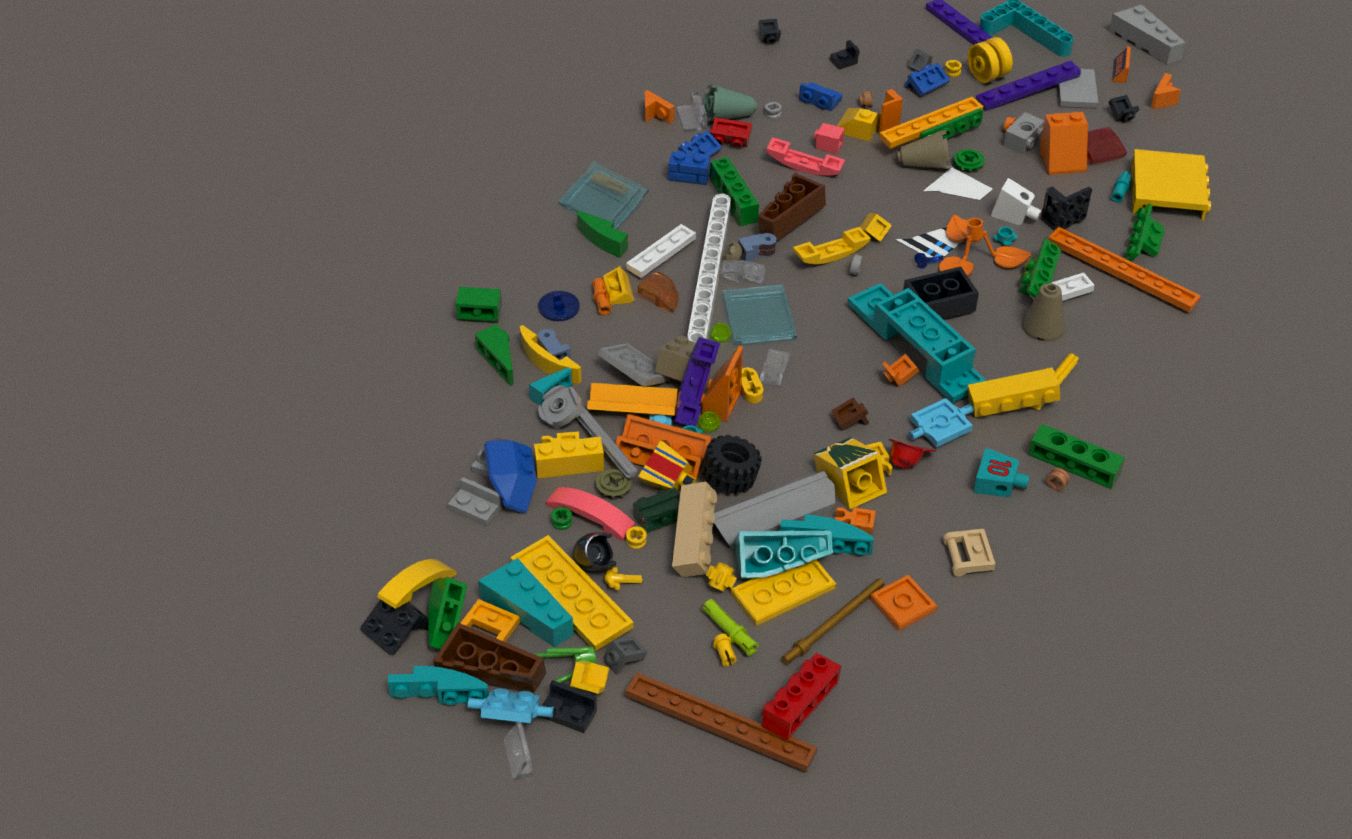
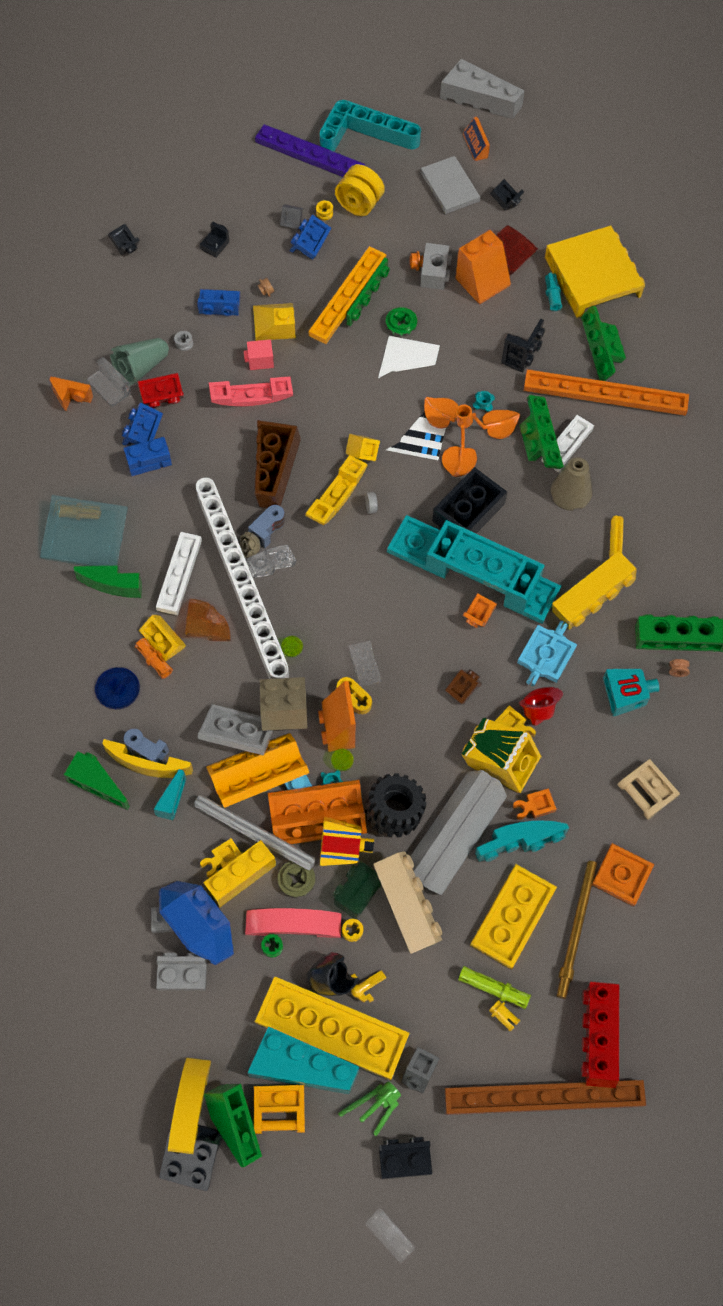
camera: 30 degrees left, 20 degrees up
teal slope [388,666,489,705] -> none
reddish brown wedge [433,622,546,693] -> none
green brick [456,287,502,321] -> none
medium azure plate [468,688,554,723] -> none
light grey plate [538,385,582,429] -> none
yellow panel [570,660,610,694] -> none
dark purple slope [674,337,720,427] -> none
yellow gear [706,562,737,591] -> none
green brick [710,157,759,227] -> none
clear light blue piece [722,285,797,345] -> none
teal wedge [735,530,833,578] -> none
orange panel [879,89,903,134] -> none
dark tan cone [898,130,951,169] -> none
clear blue hand [914,253,943,269] -> none
dark purple plate [976,60,1081,111] -> none
white torso [991,178,1042,225] -> none
orange slope [1151,73,1181,109] -> none

